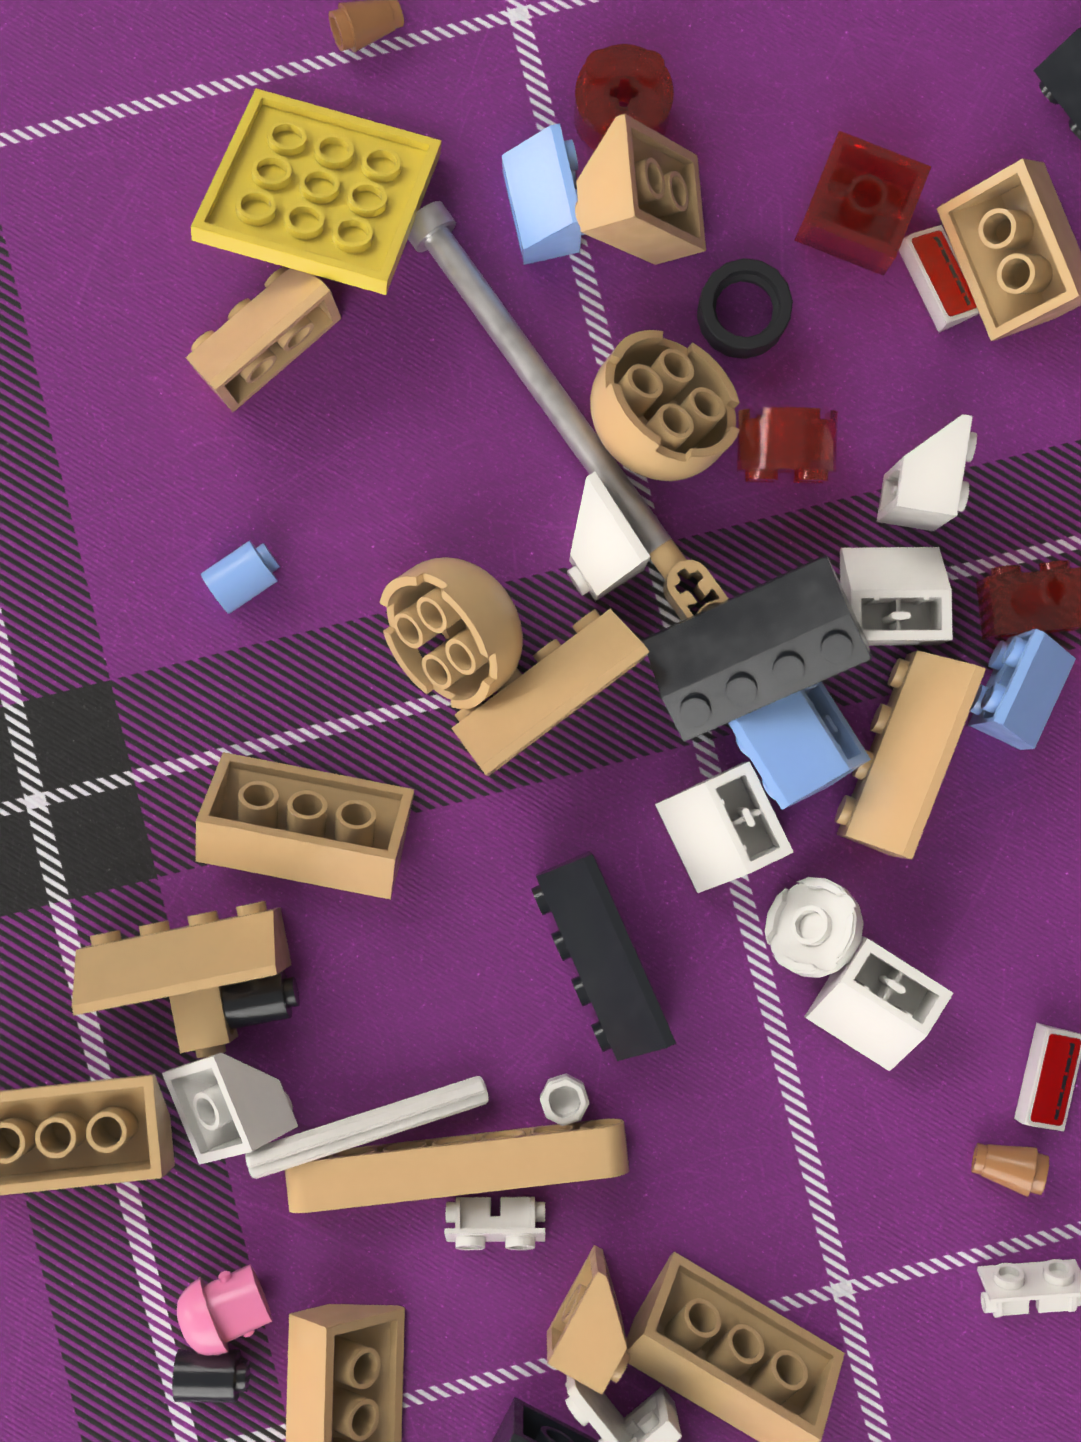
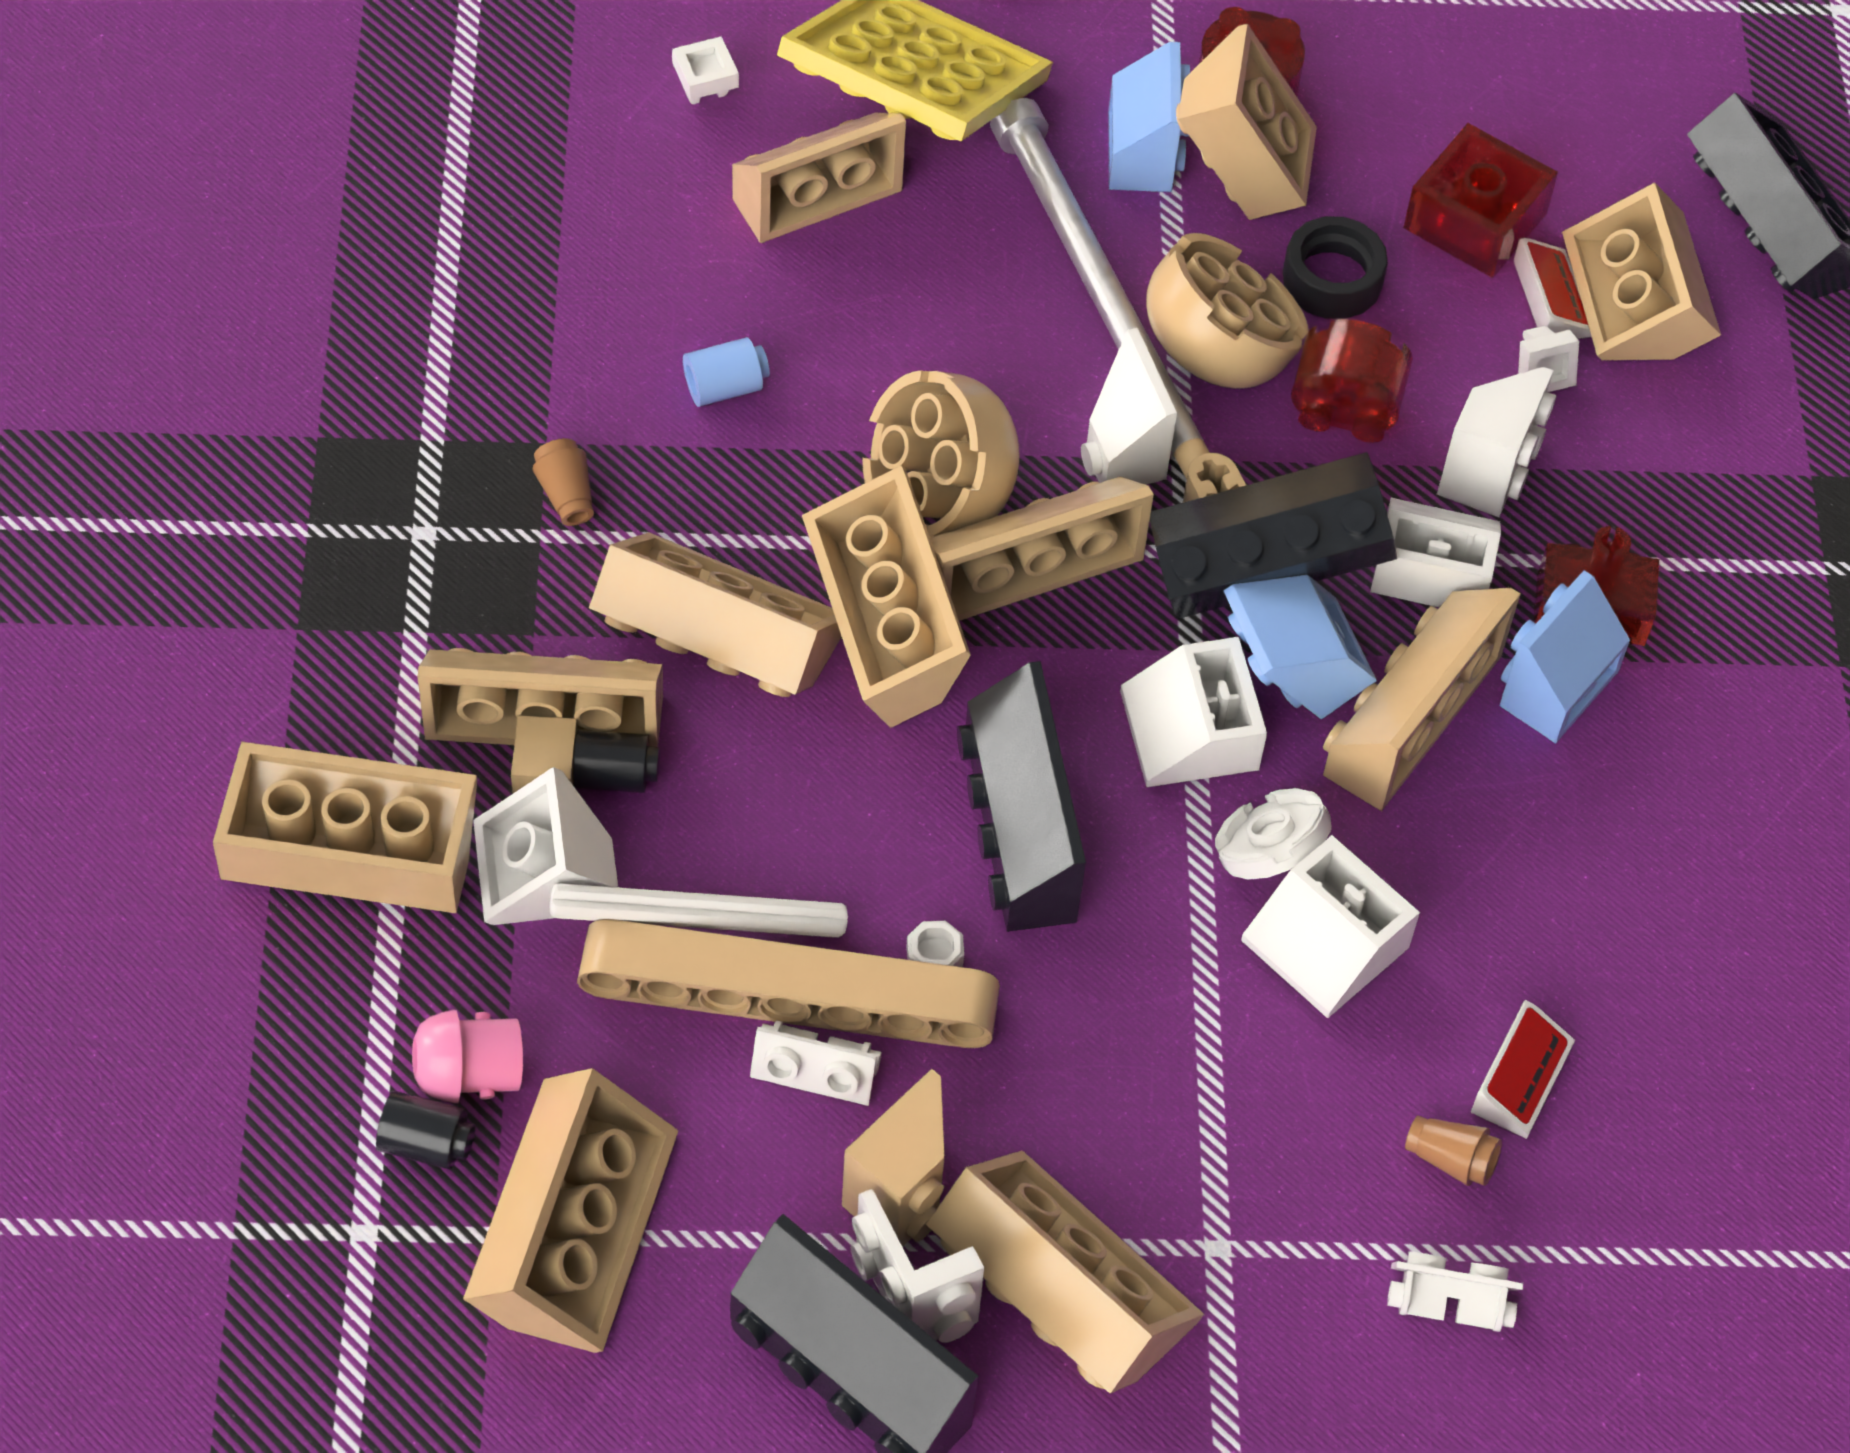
camera: 15 degrees right, 30 degrees down
none -> medium nougat cone [532,438,594,526]
none -> white tile [672,36,739,104]
none -> tan slope [802,465,971,728]
none -> white tile [1518,326,1579,392]

